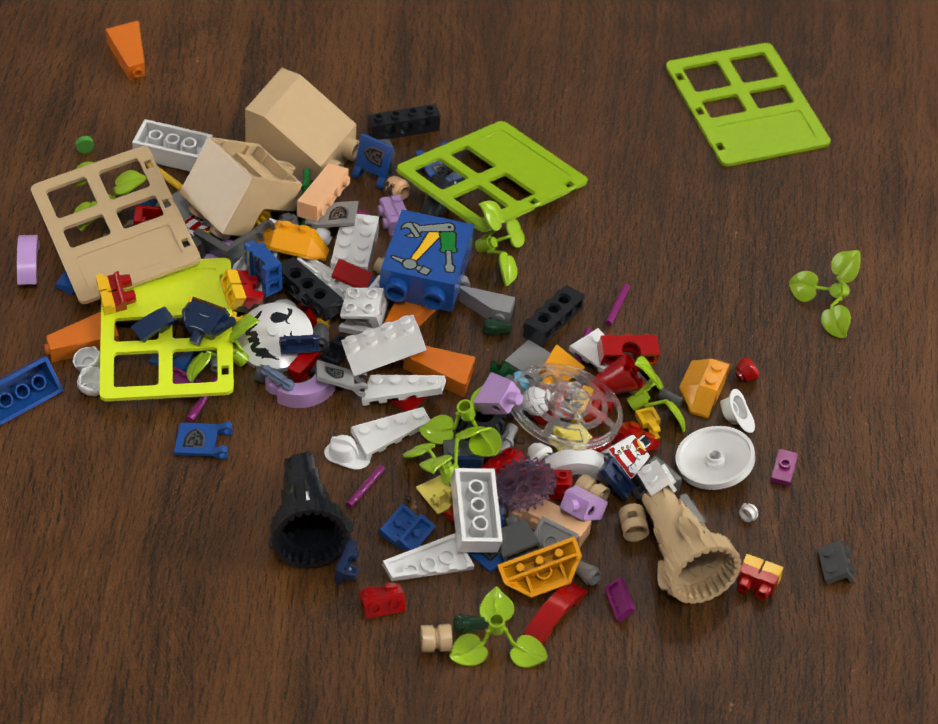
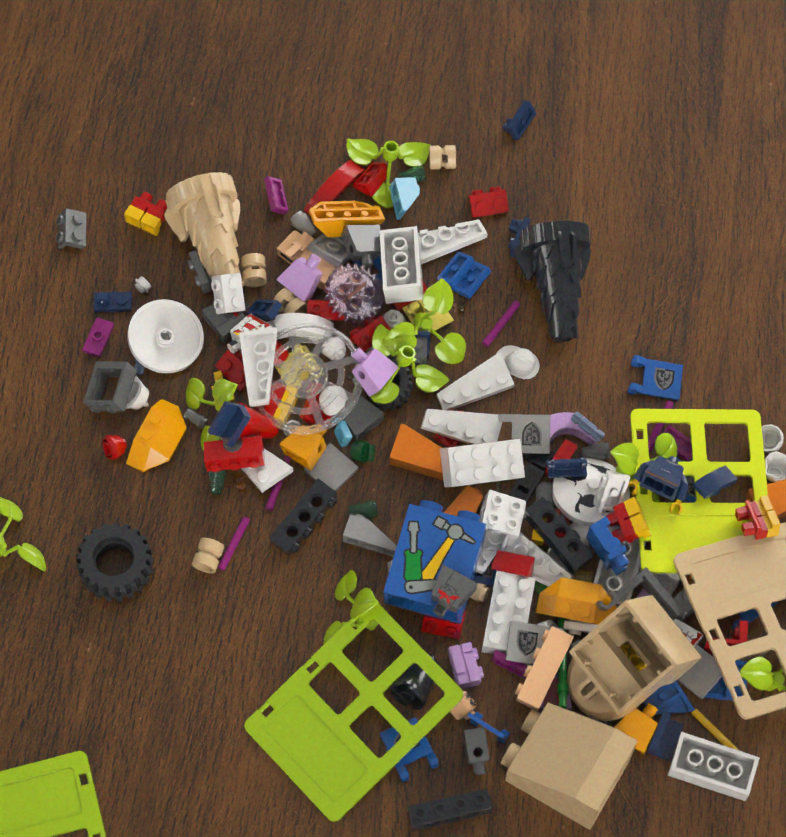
camera: 175 degrees left, 20 degrees up
none -> black tyre [76,522,153,601]
none -> dark grey window [83,361,137,413]
none -> dark blue hinge [94,292,132,312]
none -> tan wheel [192,538,224,573]
none -> dark blue panel [208,401,251,447]
none -> white wing [239,327,278,407]
none -> light nougat piece [277,230,315,265]
none -> red slope [353,162,391,196]
none -> medium azure slope [389,178,420,220]
none -> dark grey torso [432,565,477,617]
none -> dark blue hinge [502,100,537,140]
none -> white bracket [593,470,630,513]

